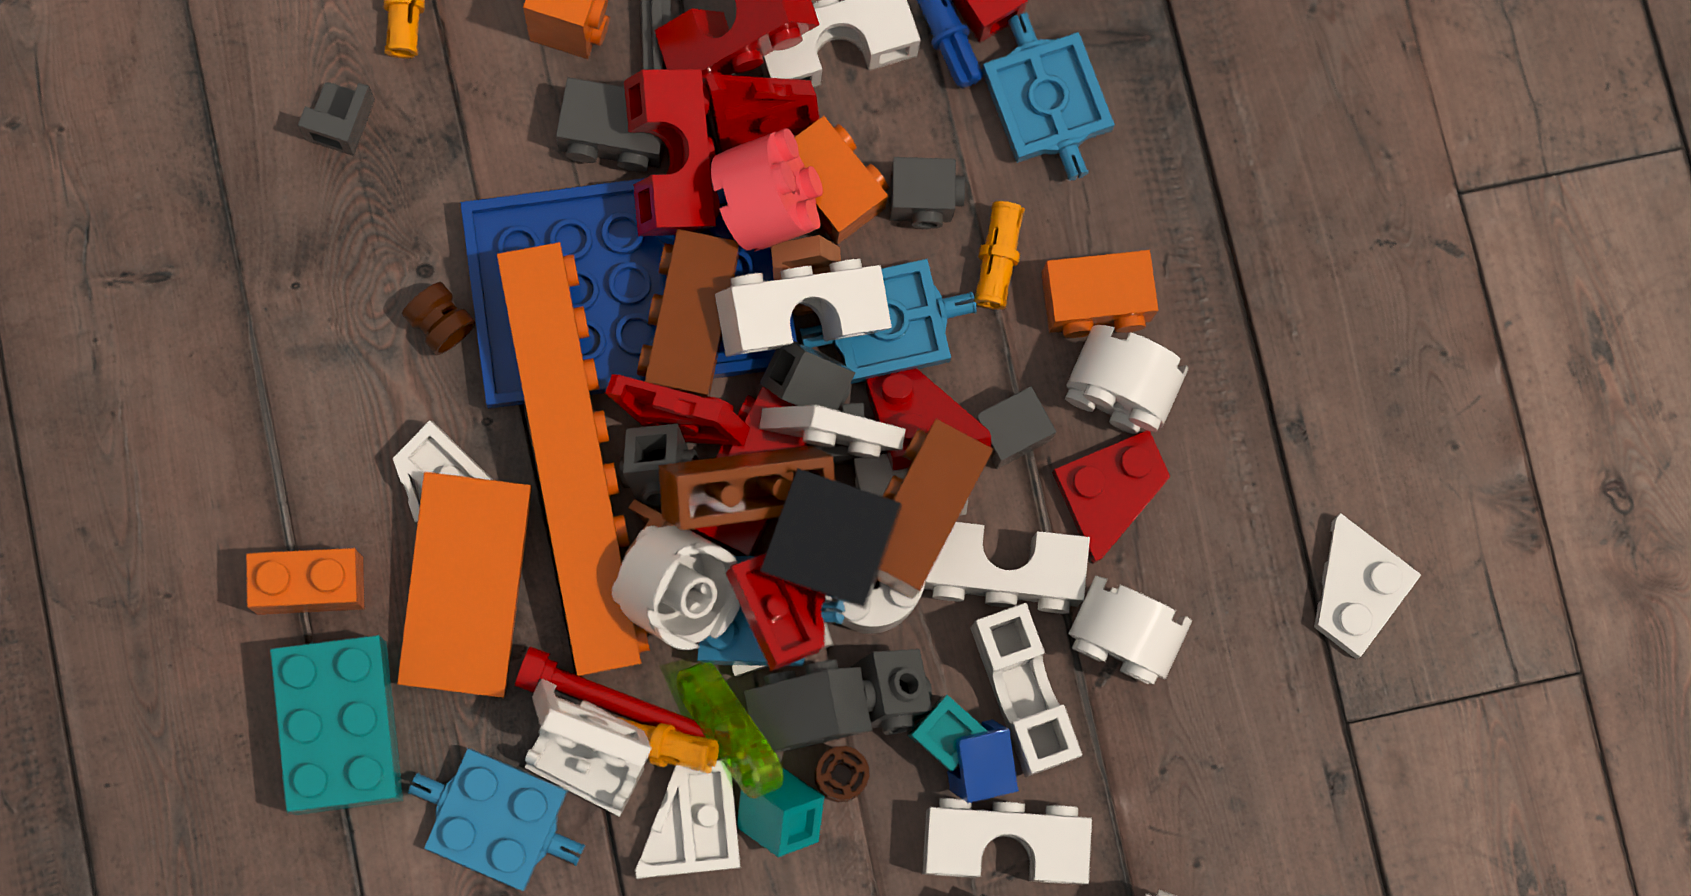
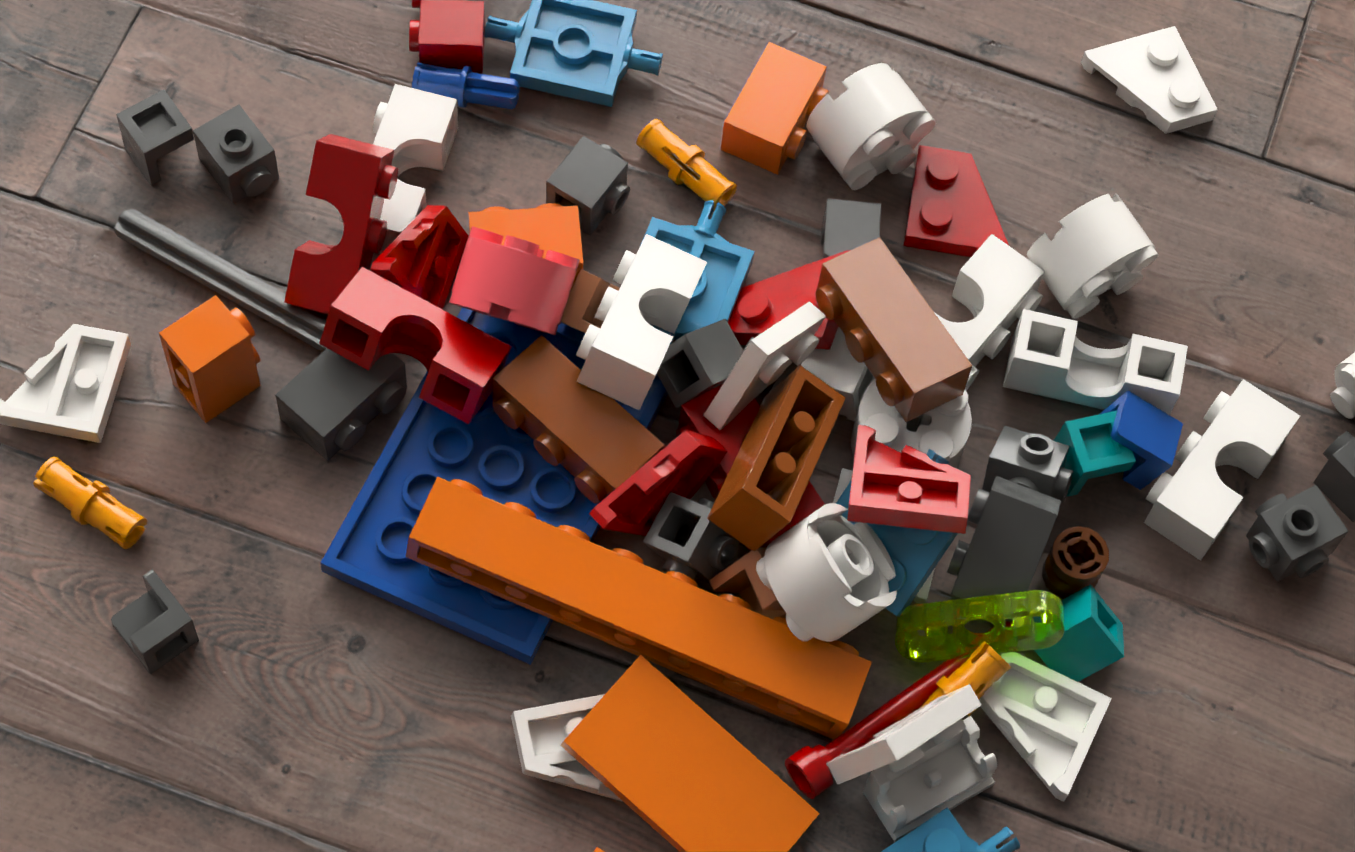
camera: 50 degrees left, 15 degrees down
reddish brown wheel [402,282,476,356] -> none
black tile [760,469,902,609] -> none

